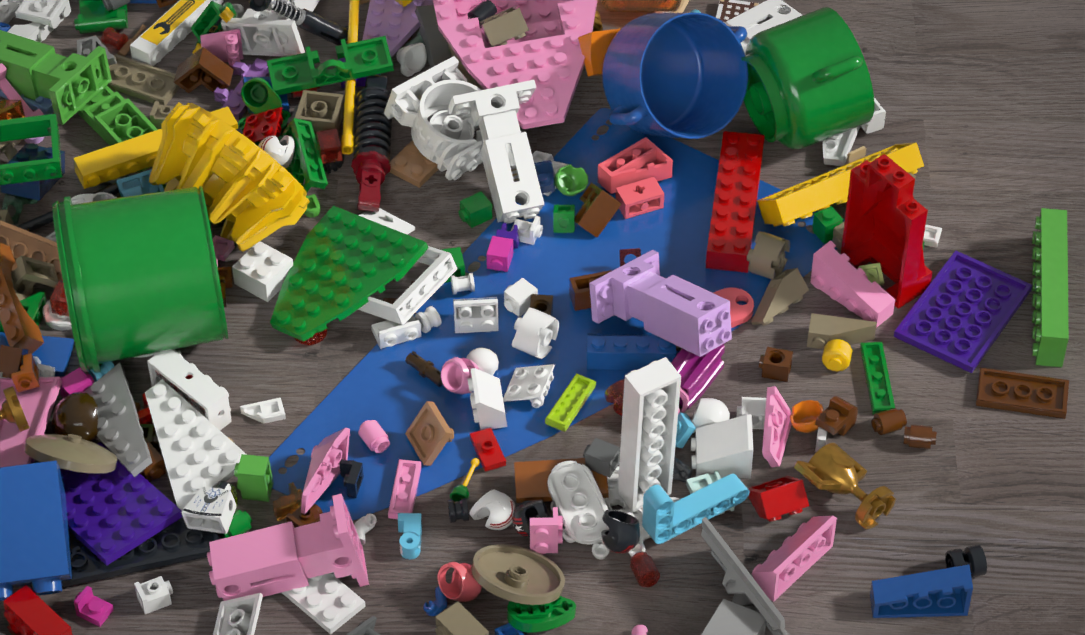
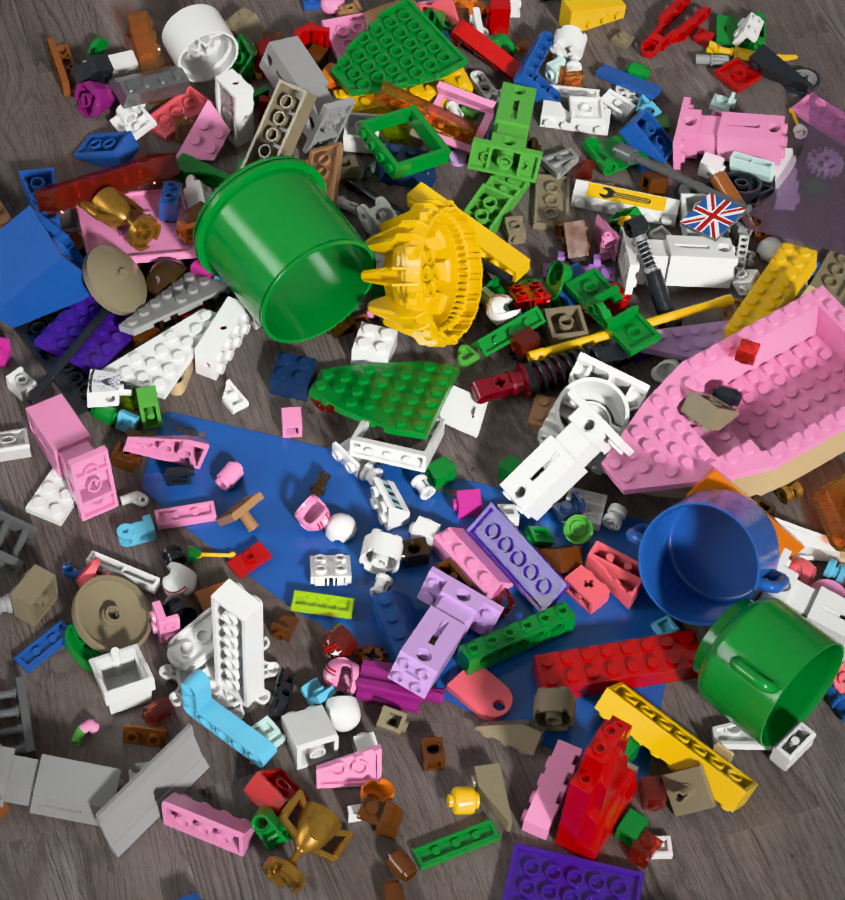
camera: 65 degrees right, 5 degrees up
white slope [467,368,507,430] -> none
dark purple tile [496,223,520,248] -> none
black helmet [601,510,640,554] -> none
none -> black piece [25,307,111,405]
none -> white piece [86,550,161,595]
none -> white piece [88,644,156,715]
none -> medium azure tile [115,409,140,436]
none -> dark orange hinge [123,722,168,748]
none -> green piece [251,806,291,851]
none -> dark blue brick [270,351,316,402]
none -> reddish brown bracket [270,612,299,642]
none -> bright pink brick [281,407,302,438]
none -> white bush [369,573,393,596]
none -> dark tan brick [375,705,409,736]
none -> bright pink slope [432,527,513,599]
none -> green brick [457,601,576,676]
none -> plate [466,502,571,612]
none -> white wheel [602,503,628,531]
none -> clear red bracket [627,829,664,869]
none -> medium azure tile [651,615,680,635]

